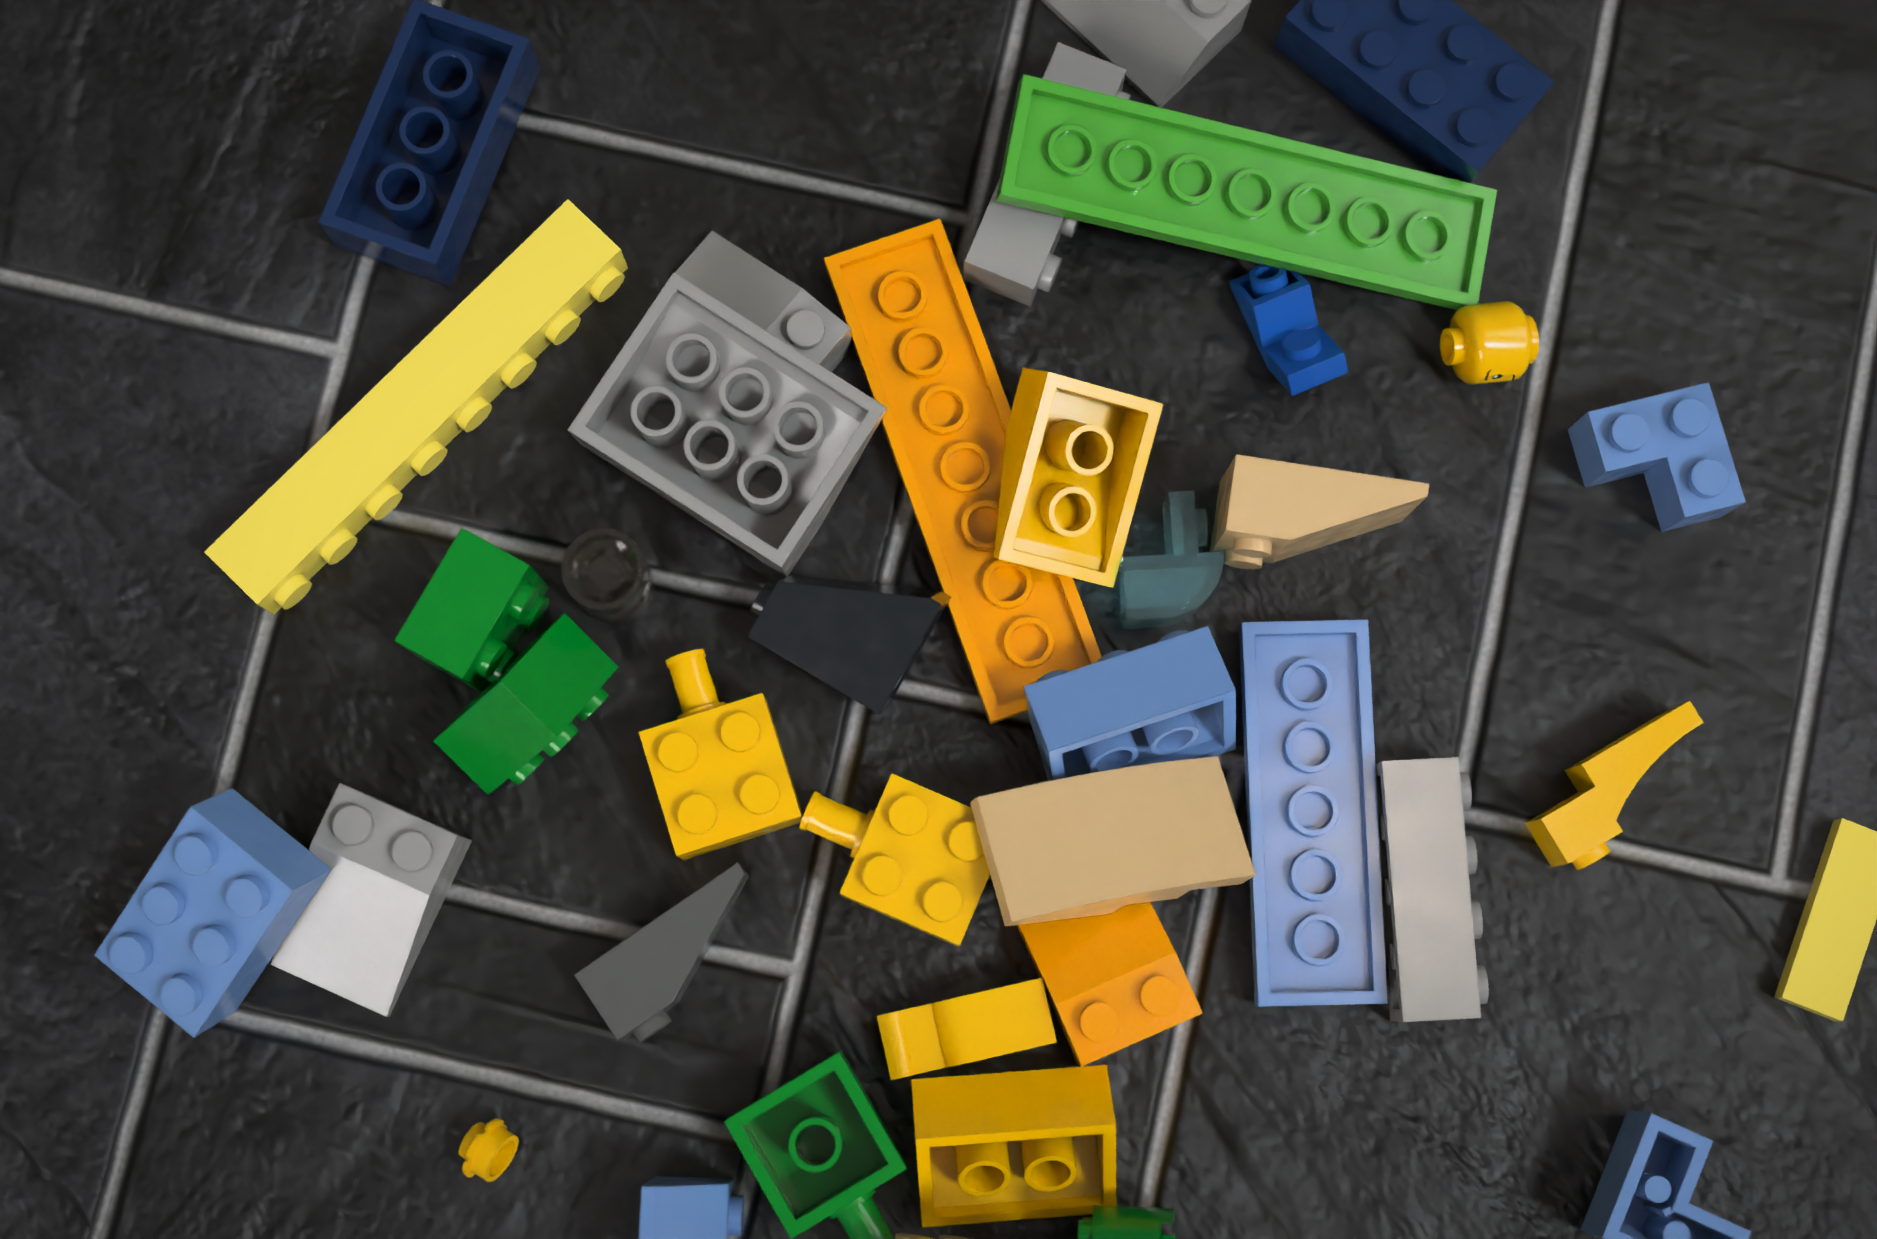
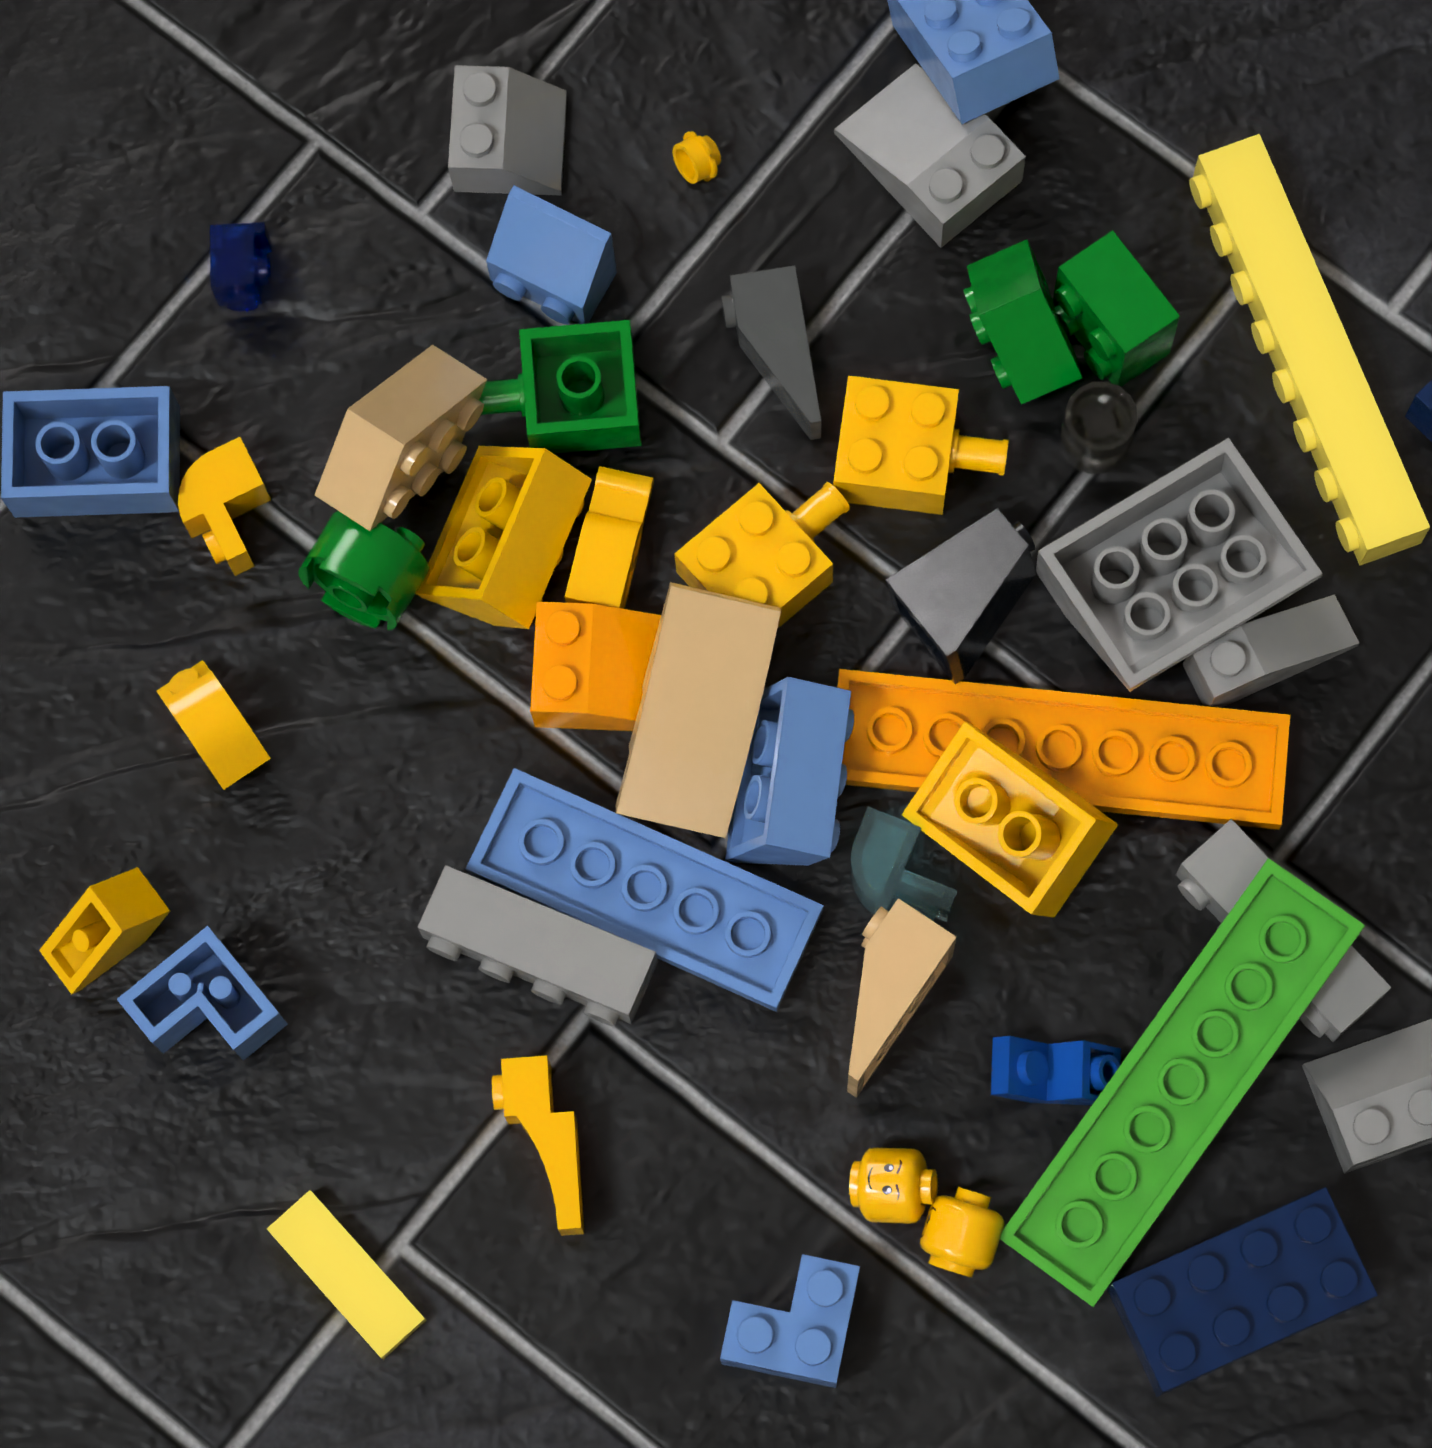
camera: 125 degrees right, 5 degrees down
none -> yellow head [849,1147,938,1224]

